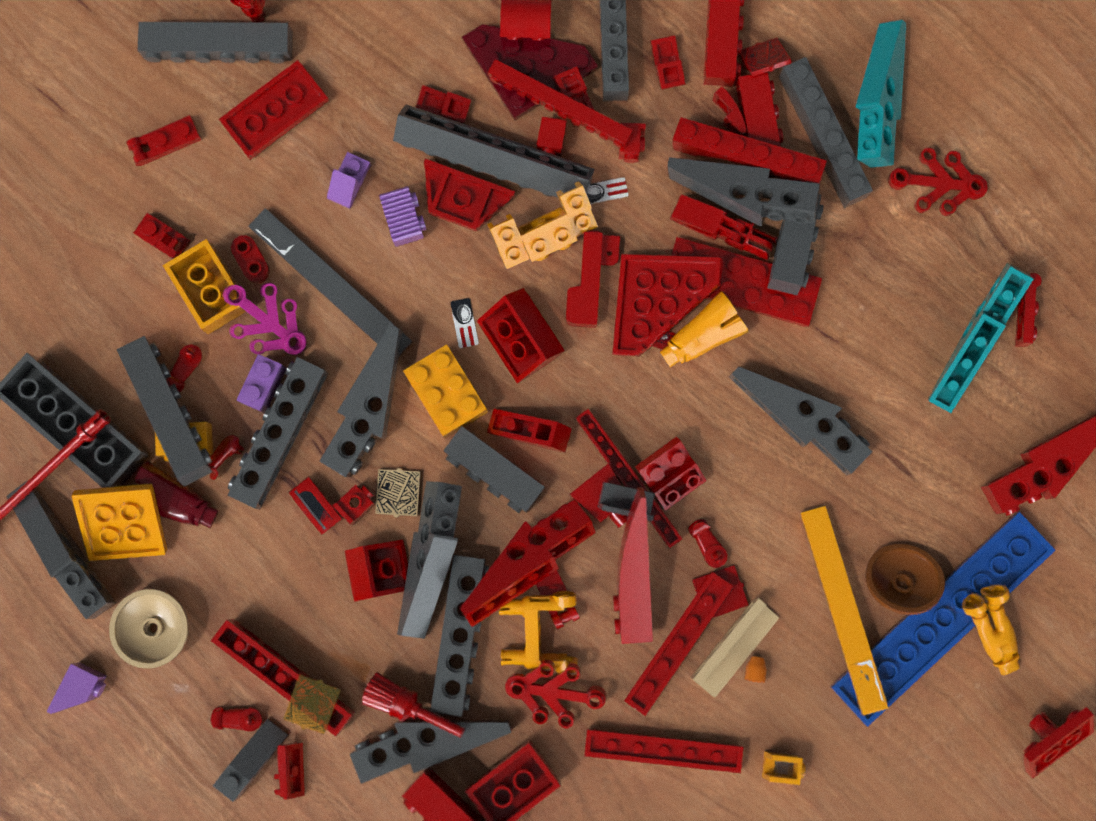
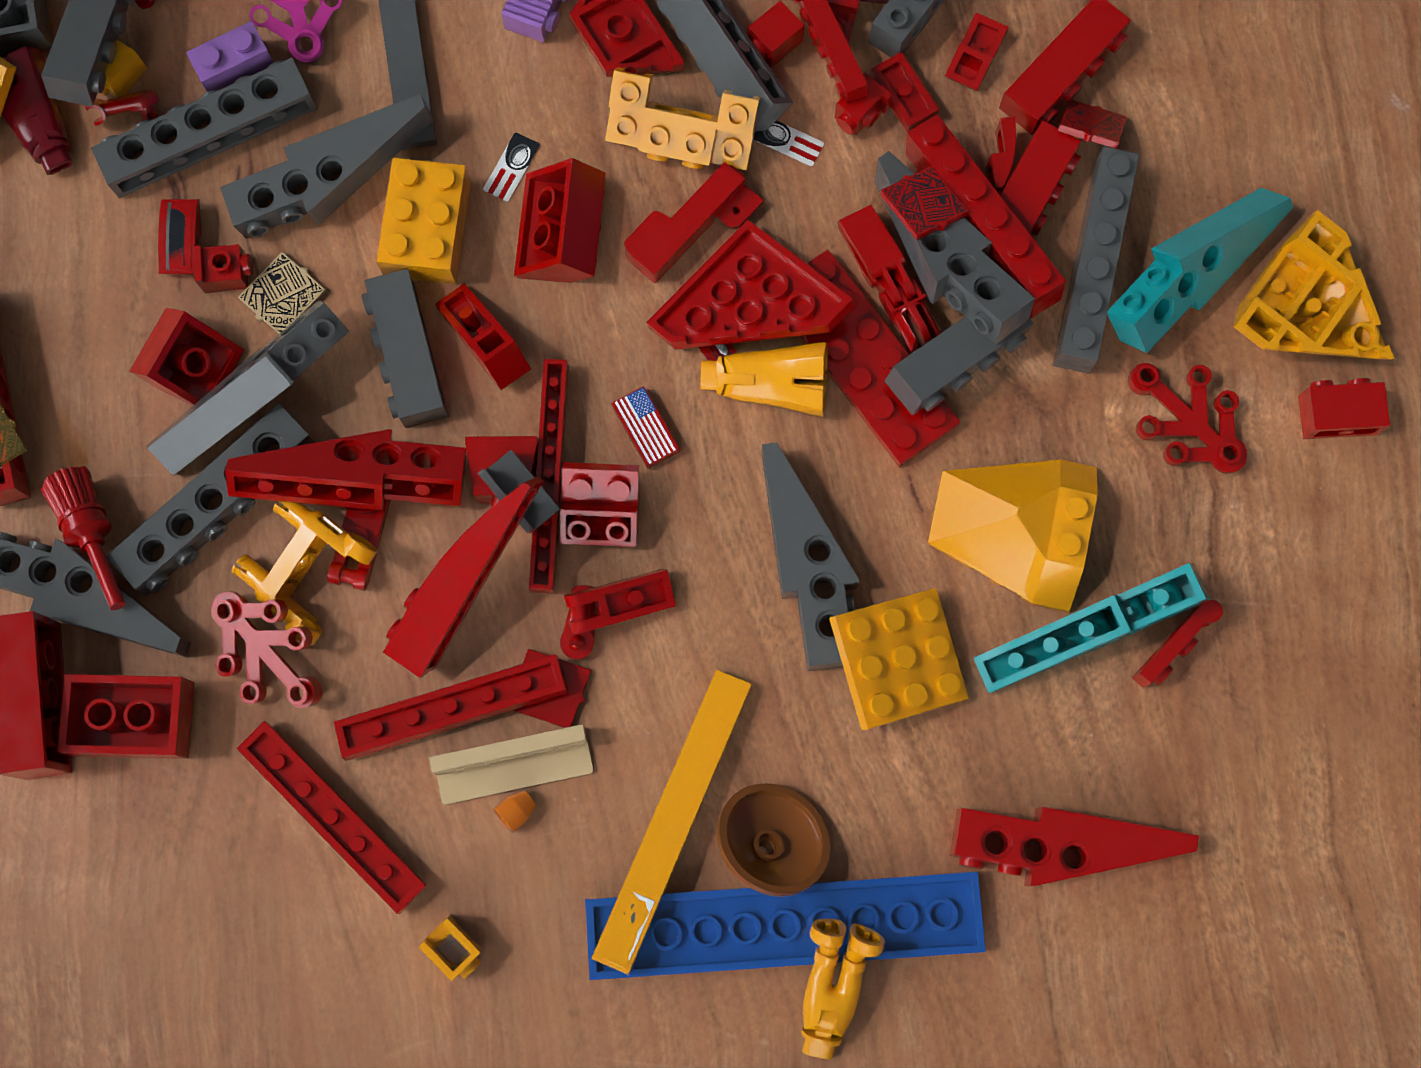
camera: 35 degrees right, 5 degrees down
none -> red plate [564,568,676,634]
none -> tile [611,386,680,469]
none -> light orange plate [829,588,969,730]
none -> red plate [870,52,939,132]
none -> red piece [880,166,968,240]
none -> light orange wedge [927,459,1098,612]
none -> light orange wedge [1233,210,1394,360]
none -> red brick [1298,378,1390,439]

